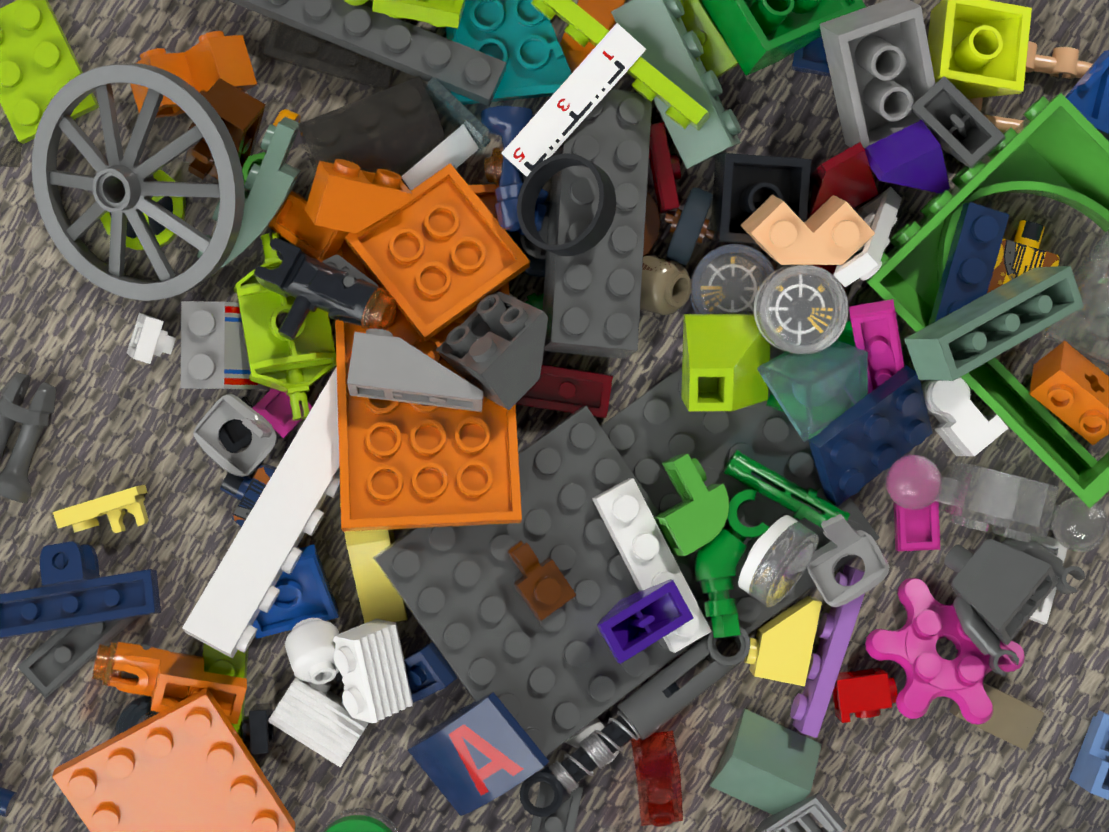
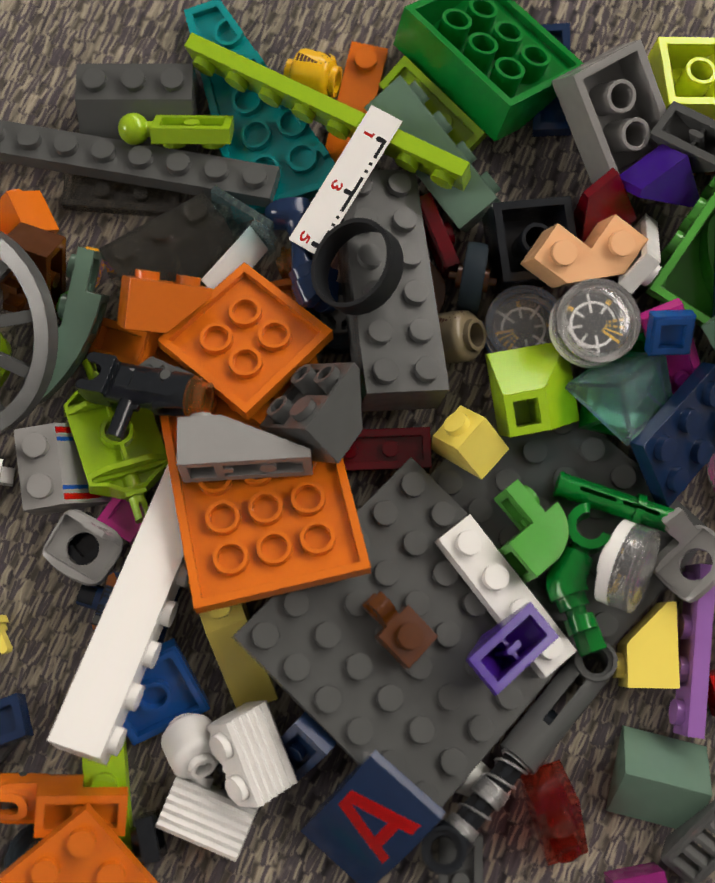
camera: 10 degrees left, 10 degrees down
none -> light yellow slope [431,405,509,480]
none -> blue tile [644,309,696,356]

